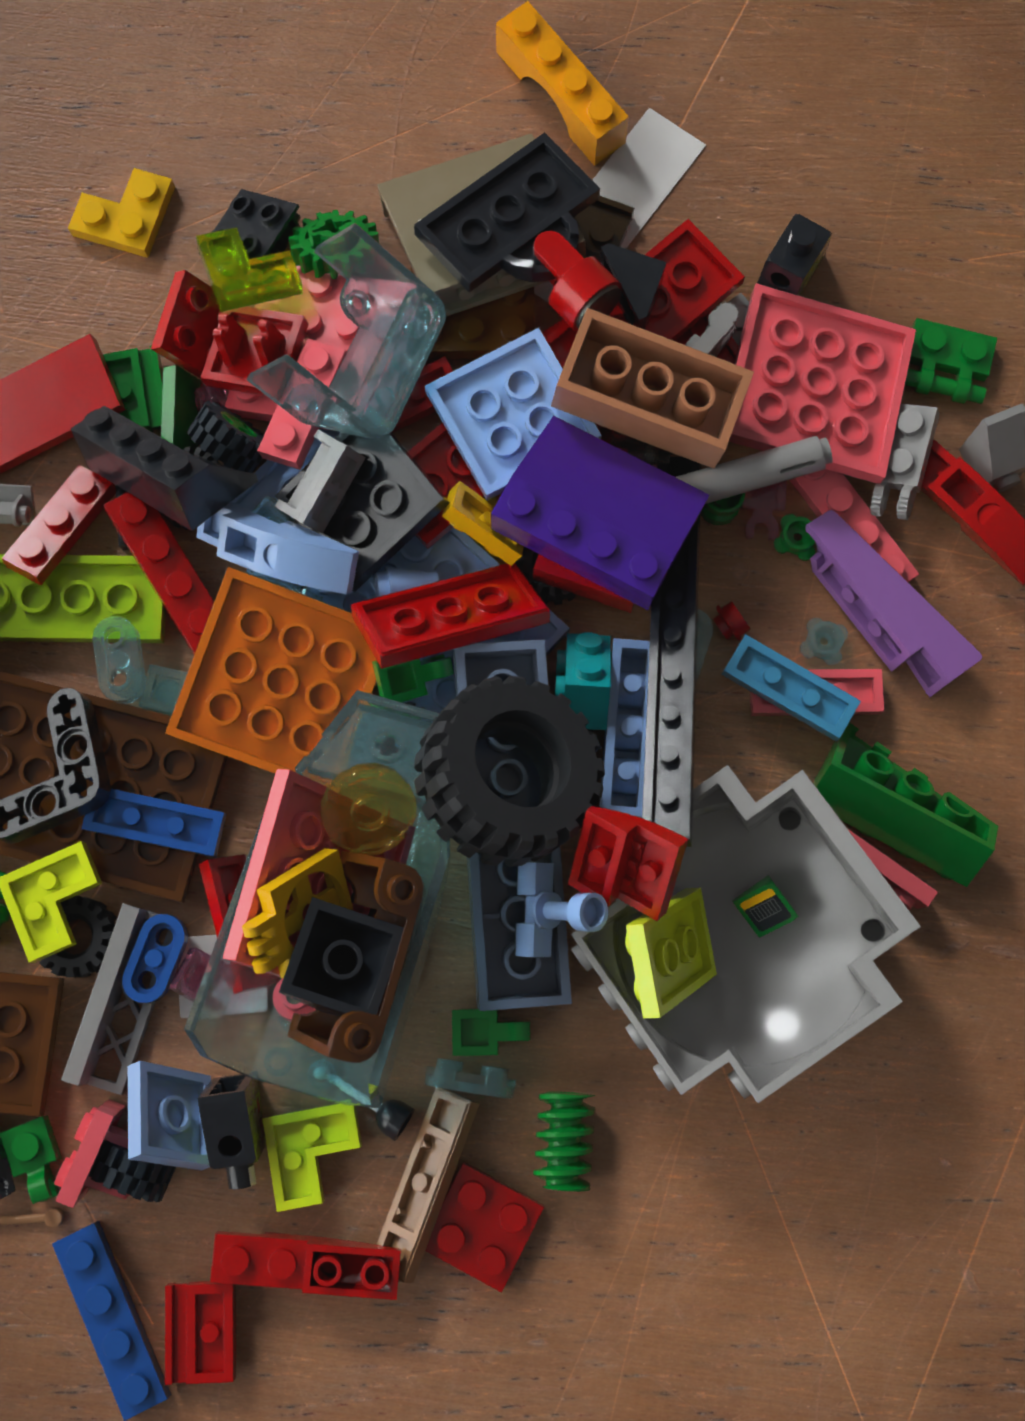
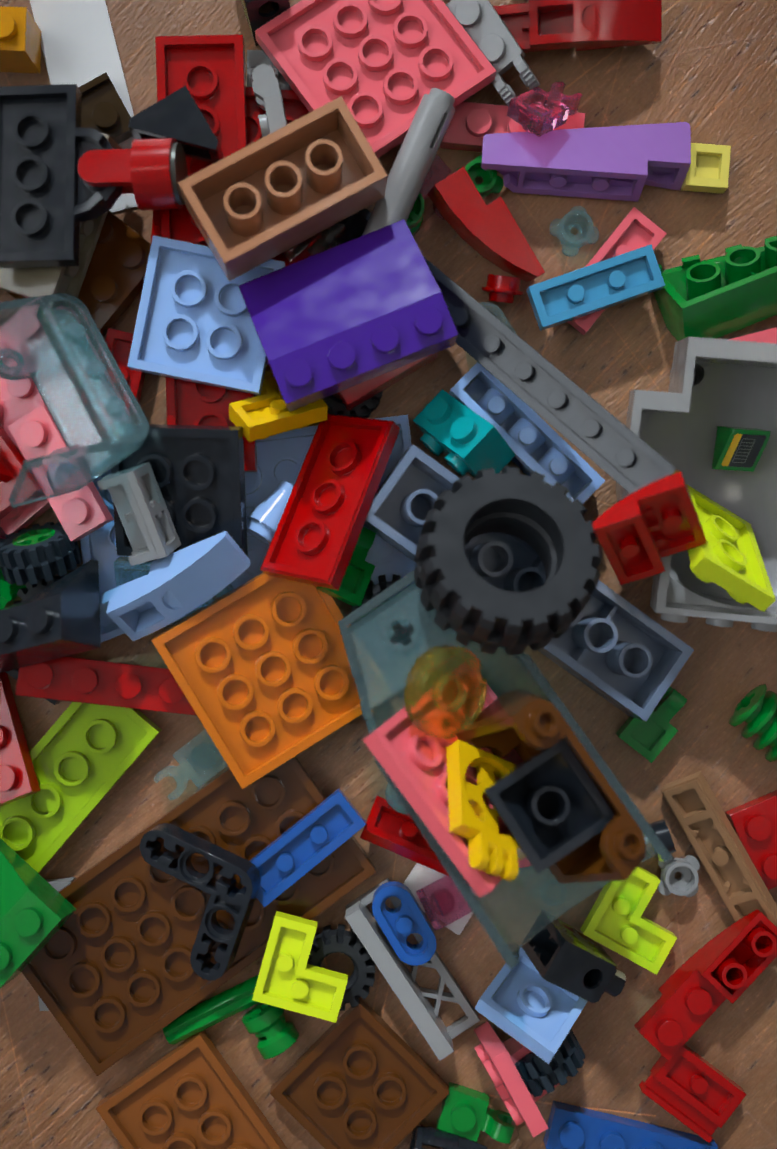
camera: 50 degrees left, 10 degrees up
clear light blue plate [92,616,146,704] -> none
clear light blue plate [424,1058,516,1099] -> none
light blue bar [515,862,608,957] -> none
none -> red slope [427,166,545,282]
none -> clear pink plate [507,81,582,137]
none -> light grey plate [657,854,700,897]
none -> light yellow plate [681,143,731,194]

